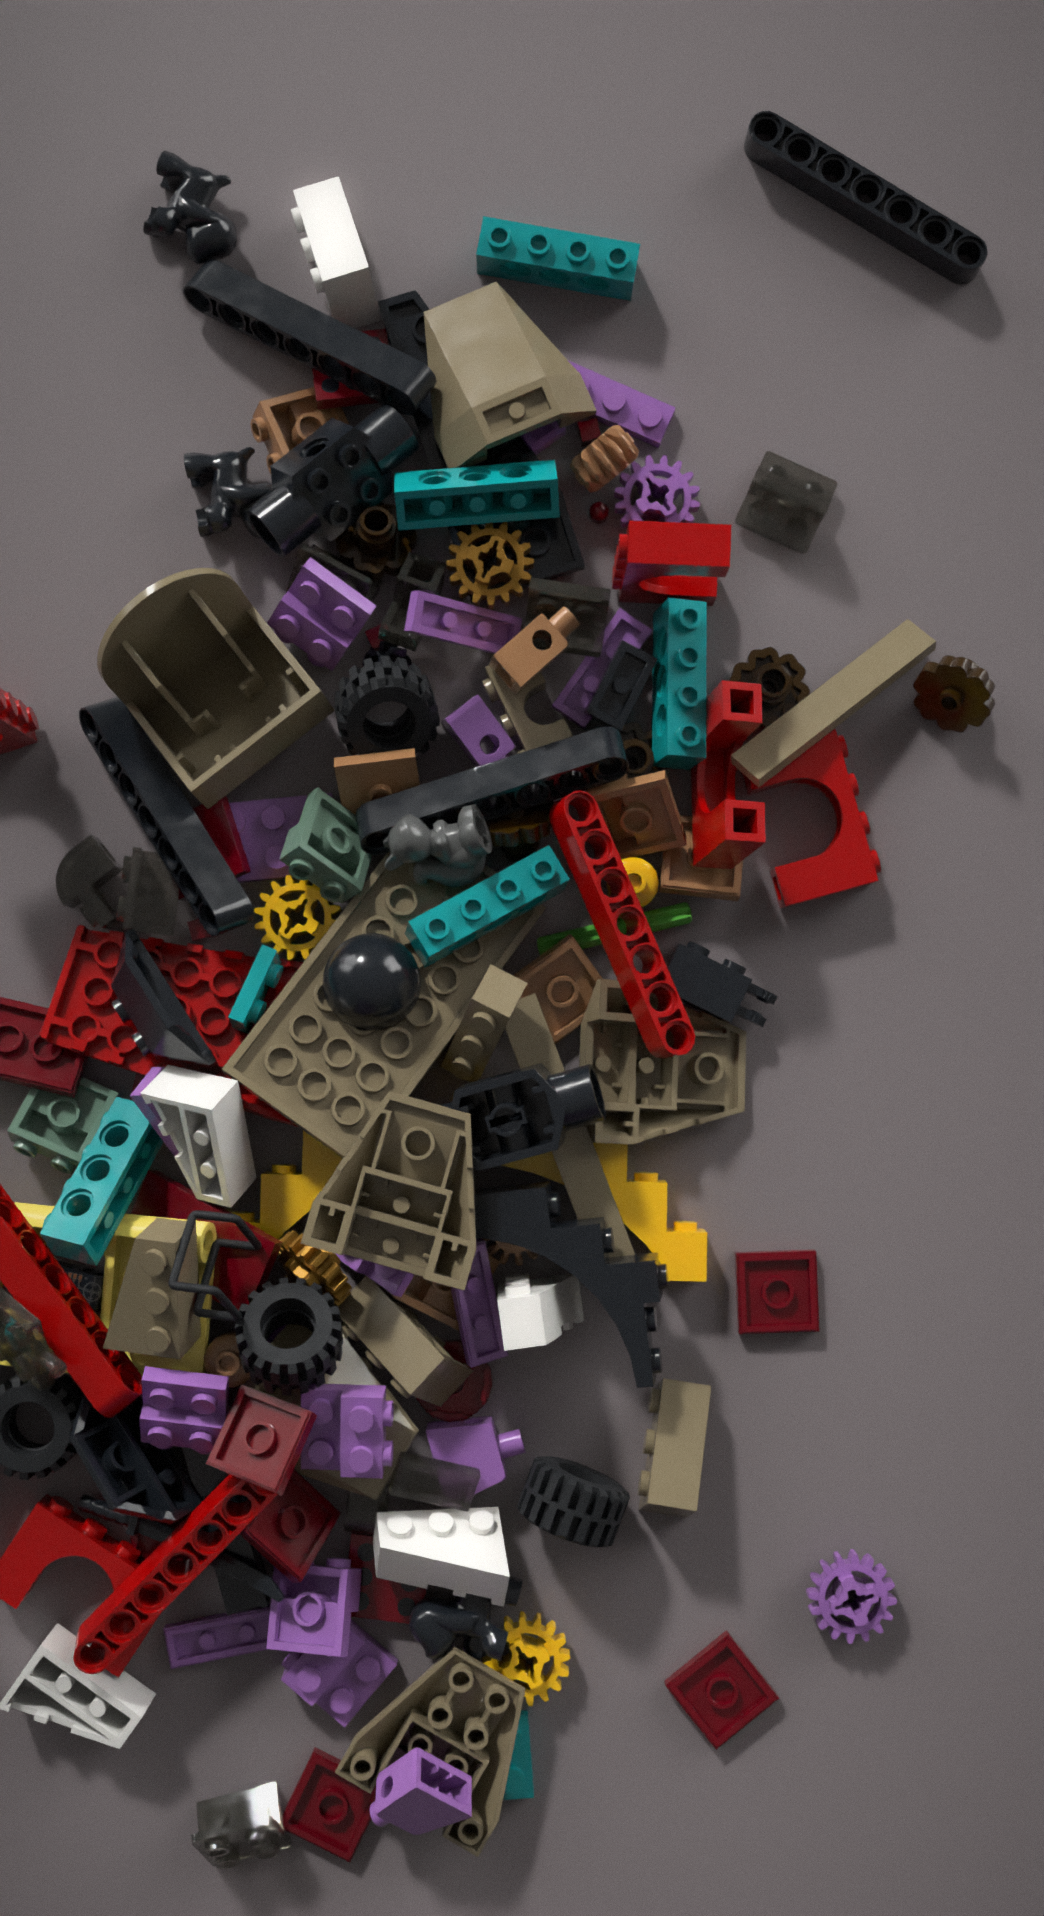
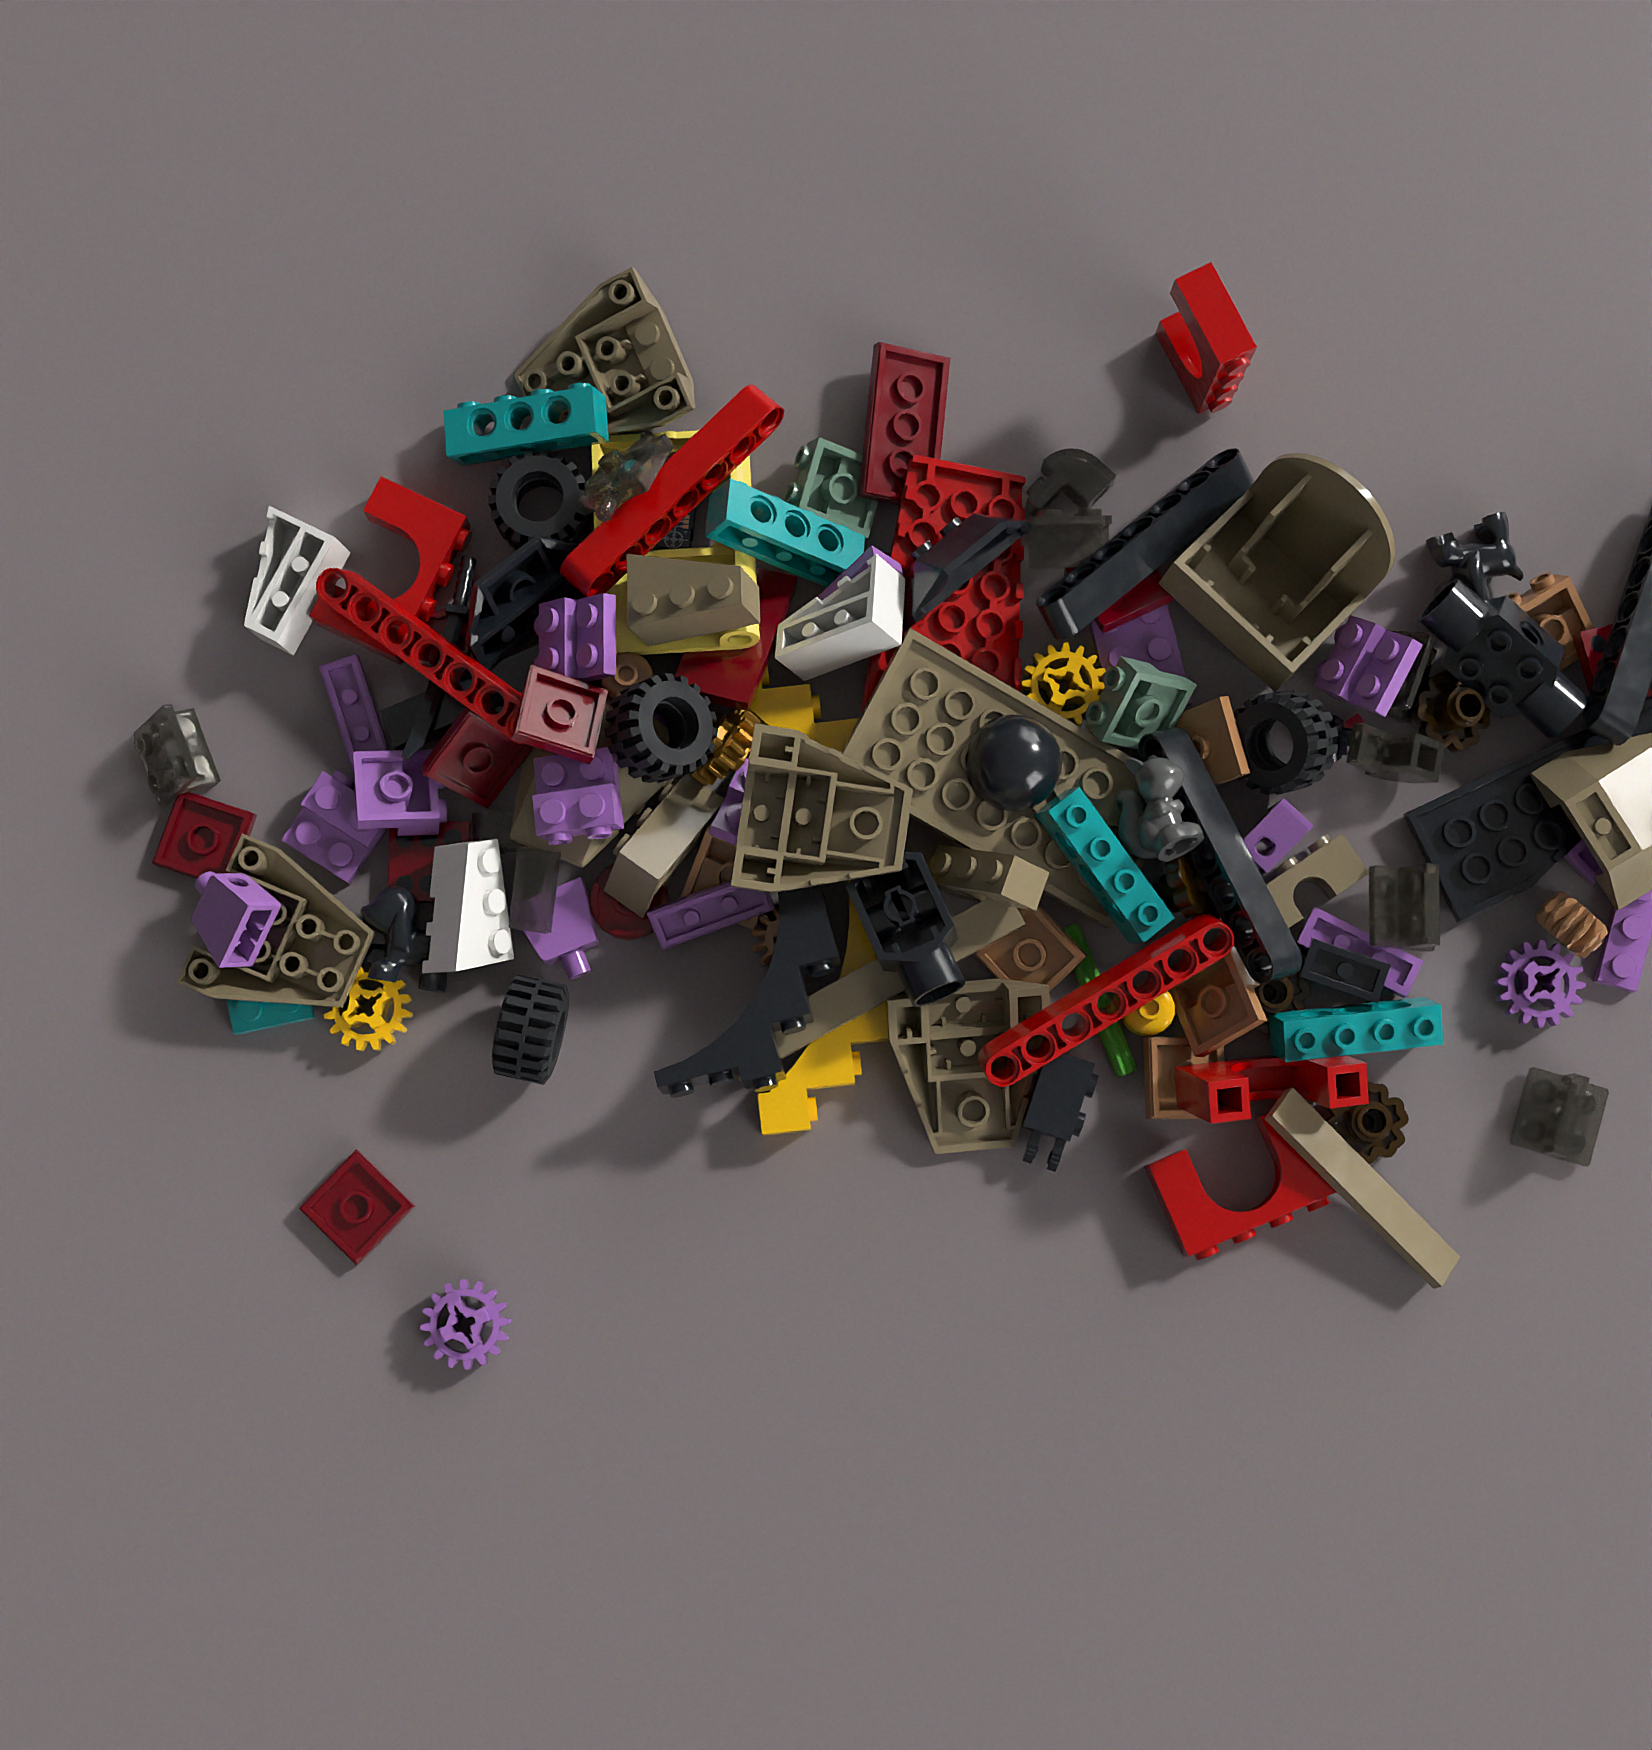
camera: 85 degrees right, 5 degrees down
black piece [168,1210,262,1321] -> none
dark red piece [187,919,212,942] -> none
teal plate [228,944,283,1034] -> none
teal brick [394,459,560,531] -> none
medium lavender plate [404,590,522,654] -> none
pearl gold gear [446,522,534,610] -> none
medium nougat torso [489,606,580,695] -> none
white wedge [497,1273,584,1351] -> none
dark red piece [577,418,601,446] -> none
dark red piece [589,501,609,524] -> none
red arch [612,520,732,606] -> none
dark tan wedge [638,1378,711,1518] -> none
dark red tile [735,1249,820,1334] -> none
dark brown plant [913,655,995,733] -> none

